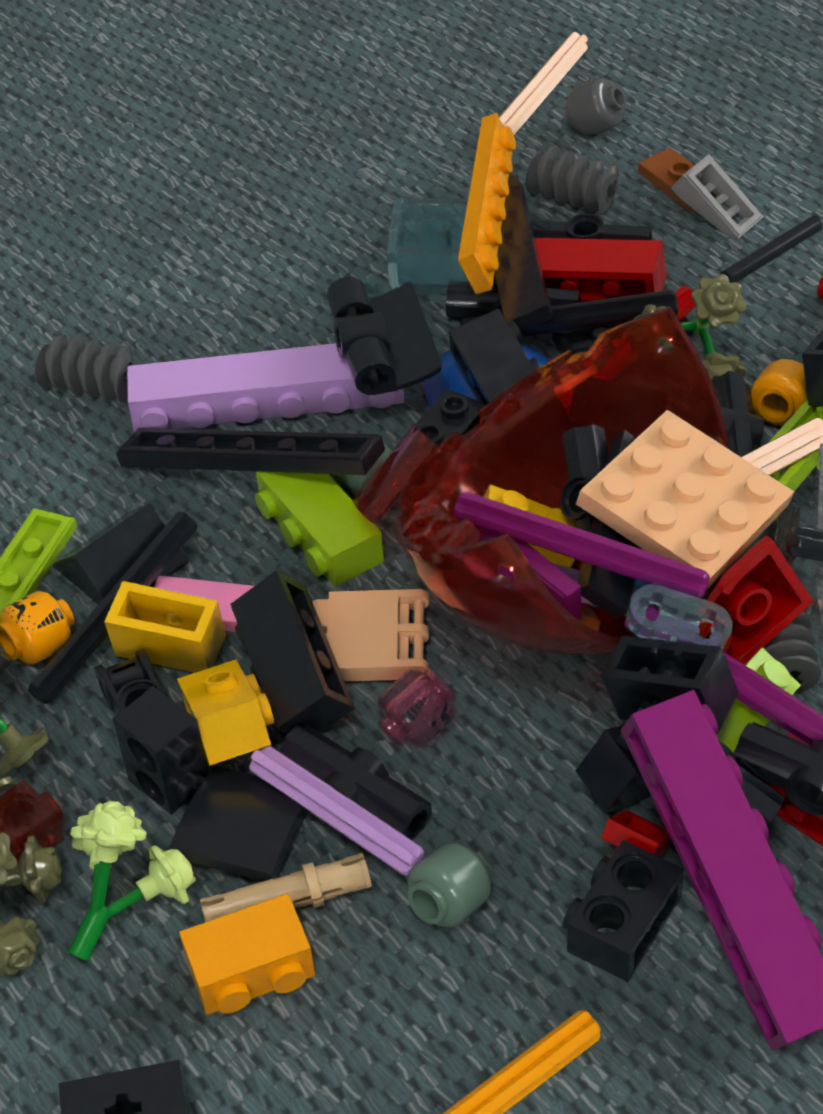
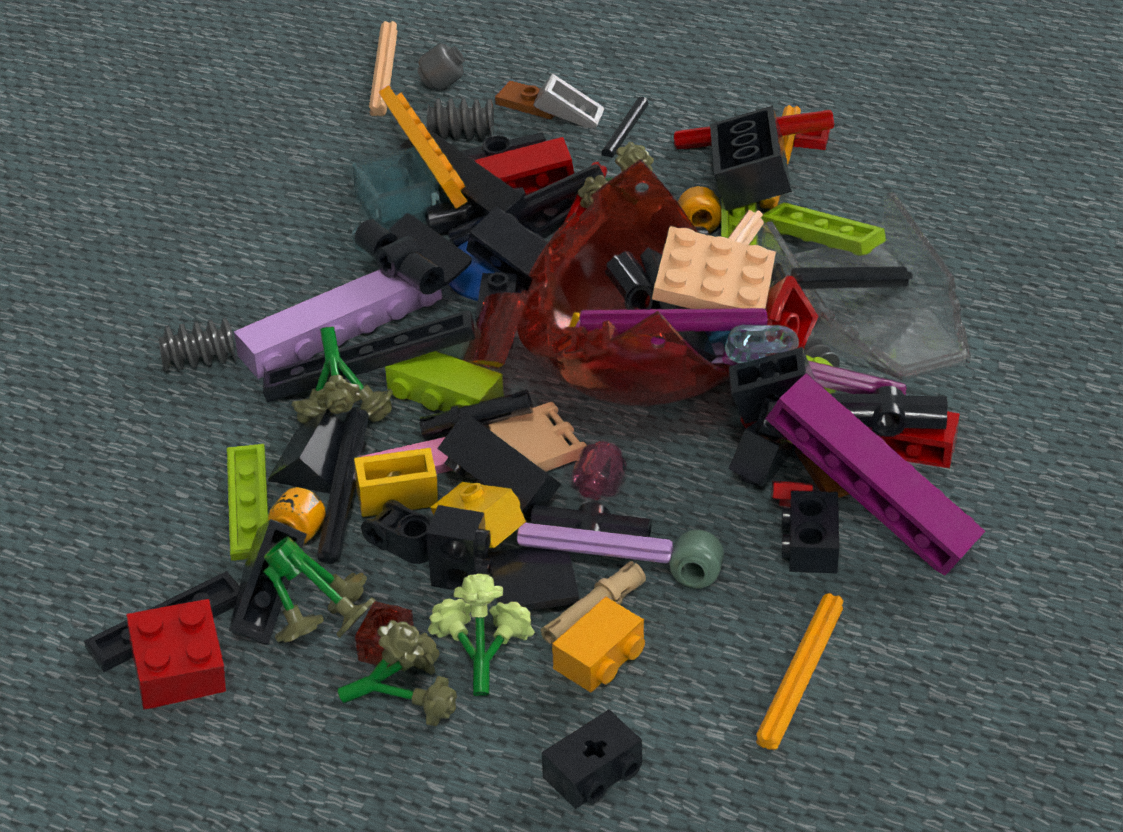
camera: 30 degrees left, 5 degrees down
none -> olive plant [291,326,393,424]
none -> black pin [419,389,533,440]

